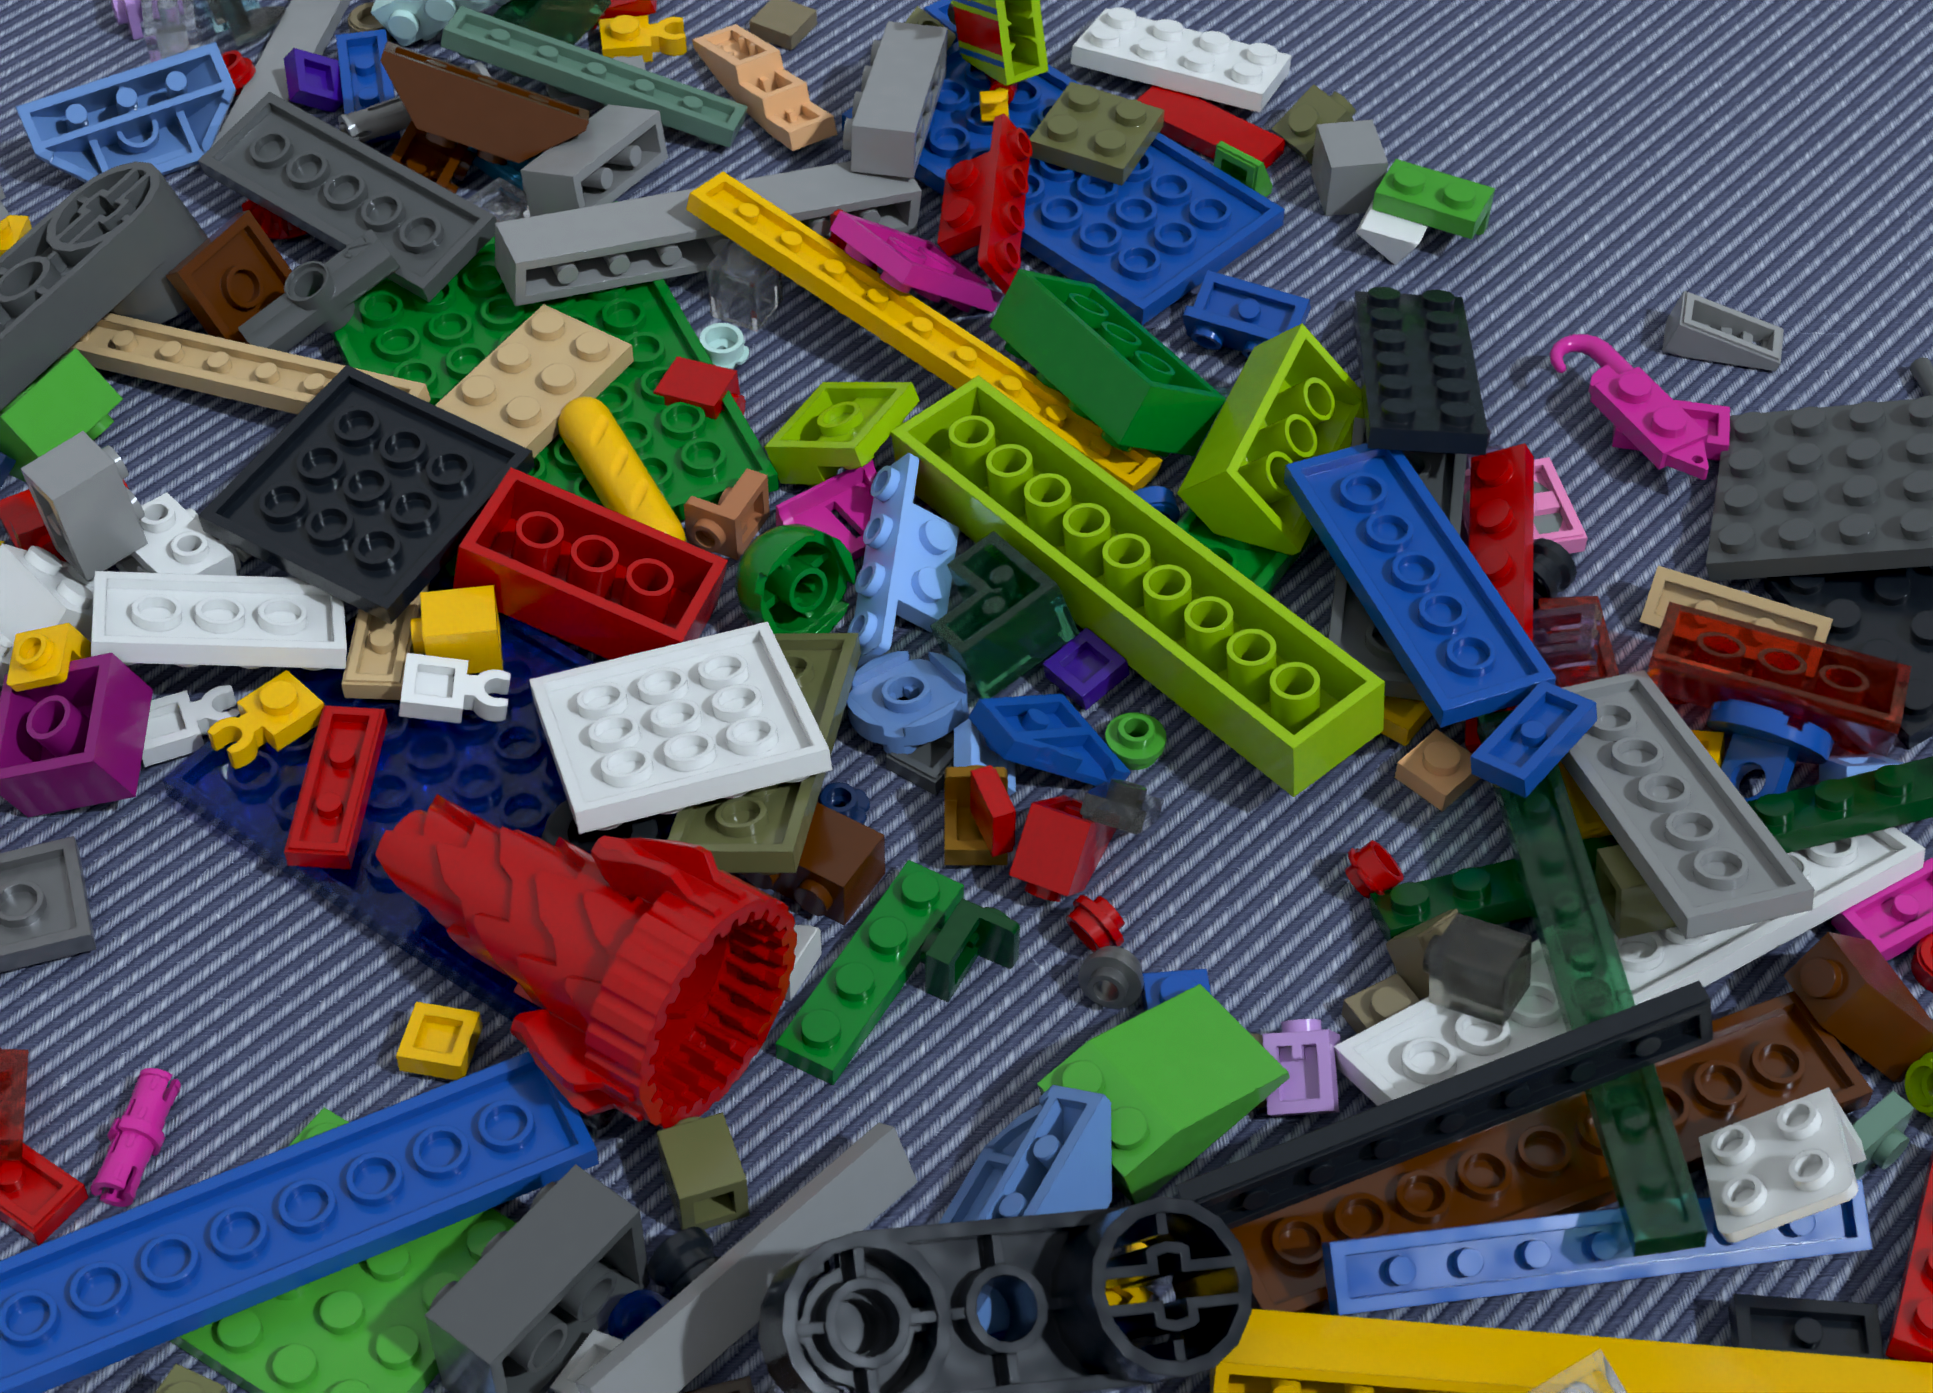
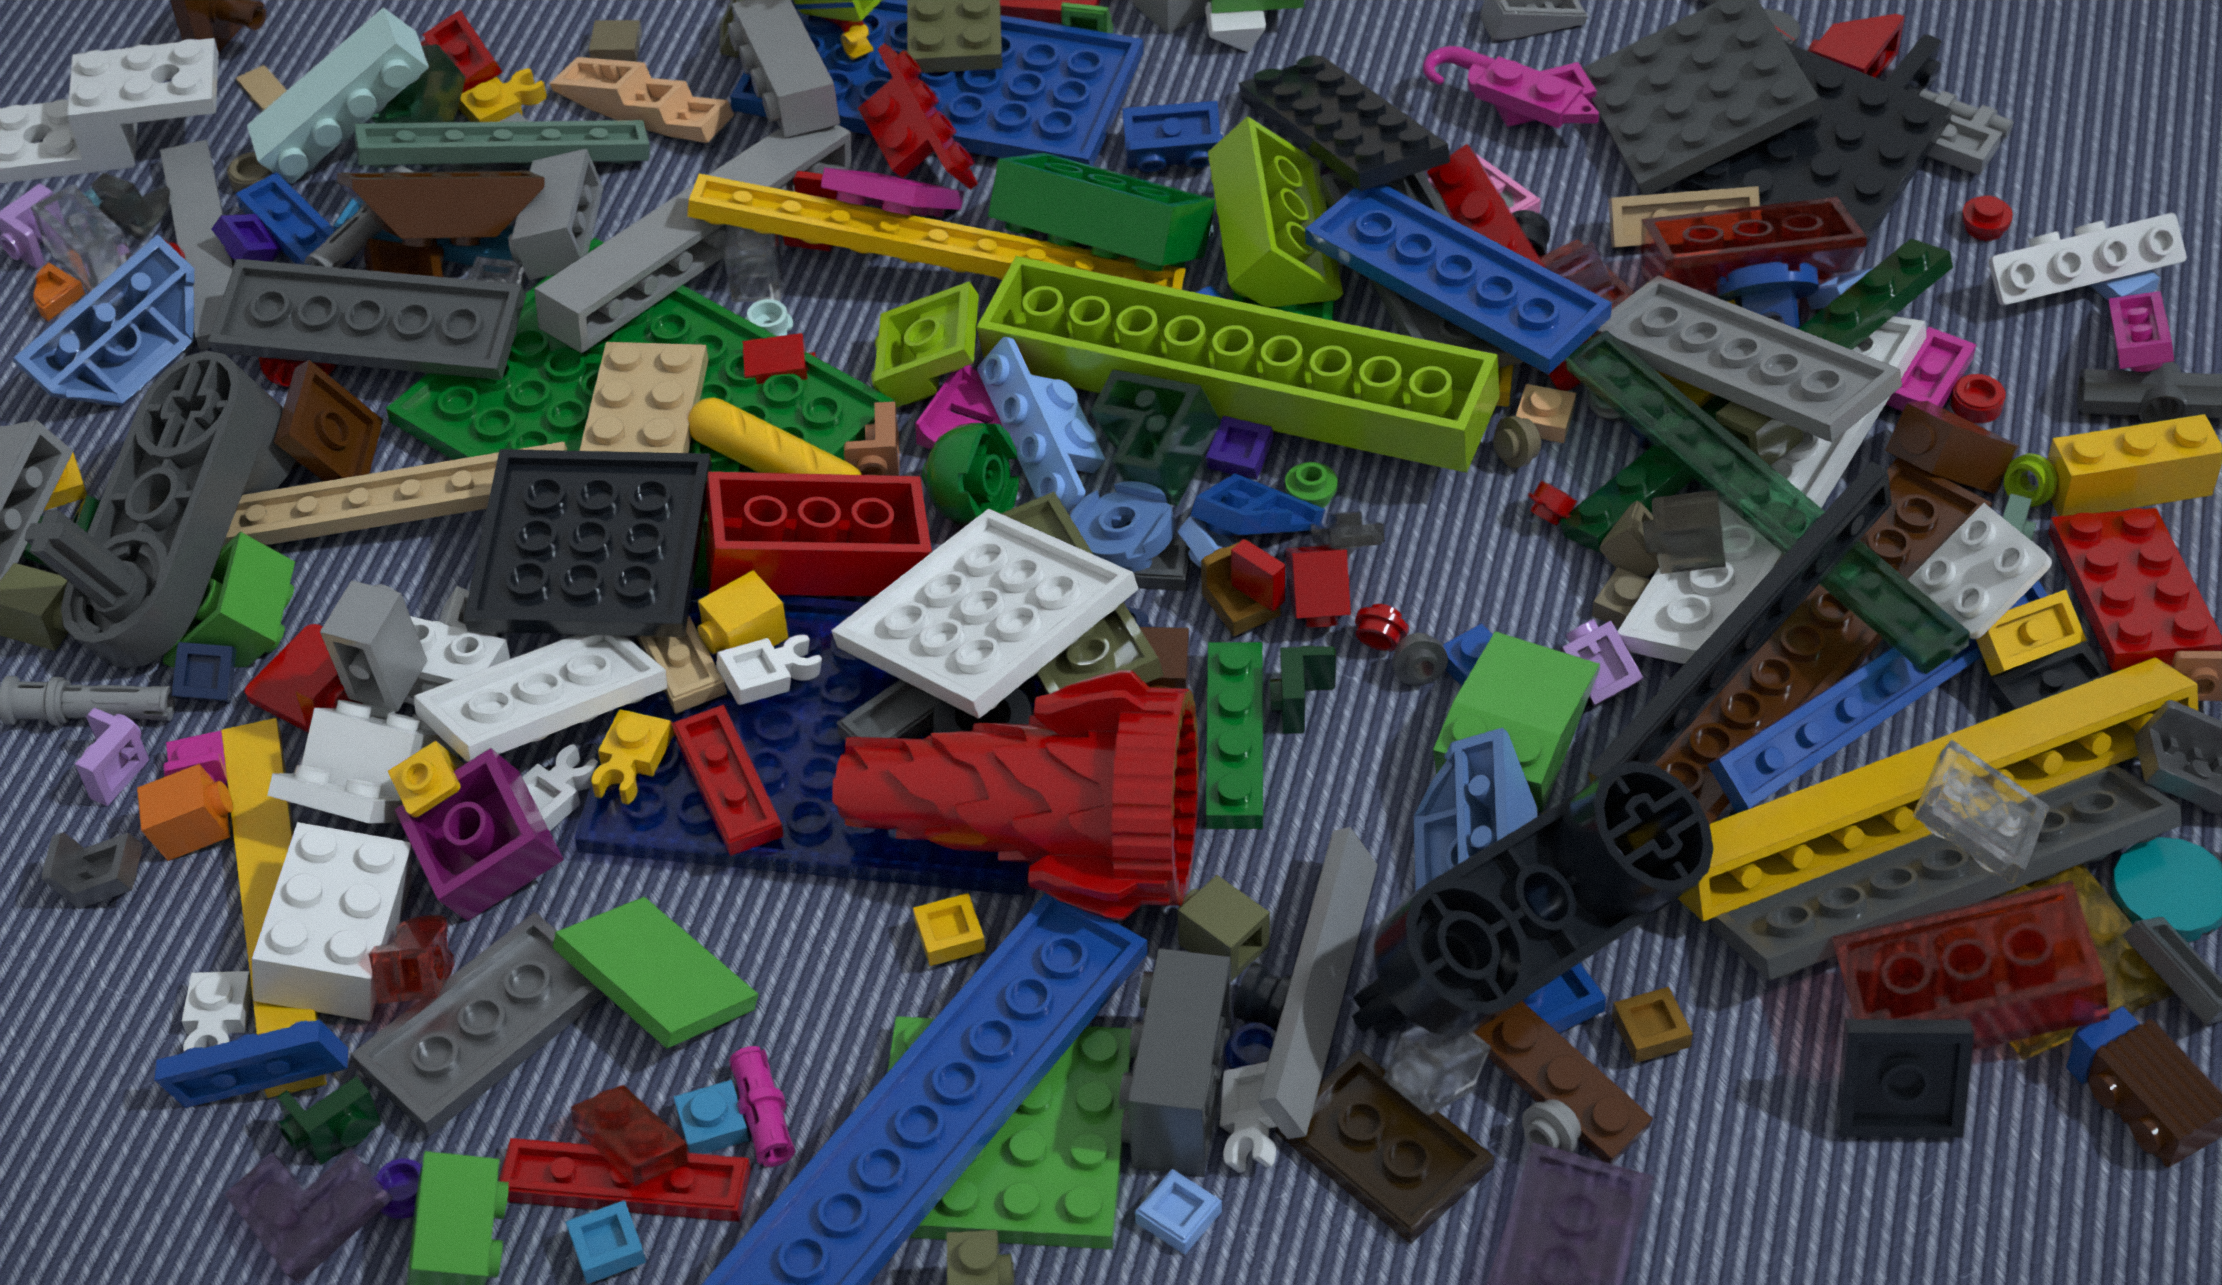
camera: 25 degrees left, 0 degrees up
dark grey piece [238,229,400,352] -> none
blue plate [1470,680,1597,798] -> none
none -> orange tile [33,262,85,321]
none -> bright green tile [552,897,759,1049]
none -> dark azure plate [673,1080,749,1154]
none -> dark grey tile [837,679,940,741]
none -> dark tan plate [1493,416,1541,468]
none -> yellow plate [1976,589,2087,676]

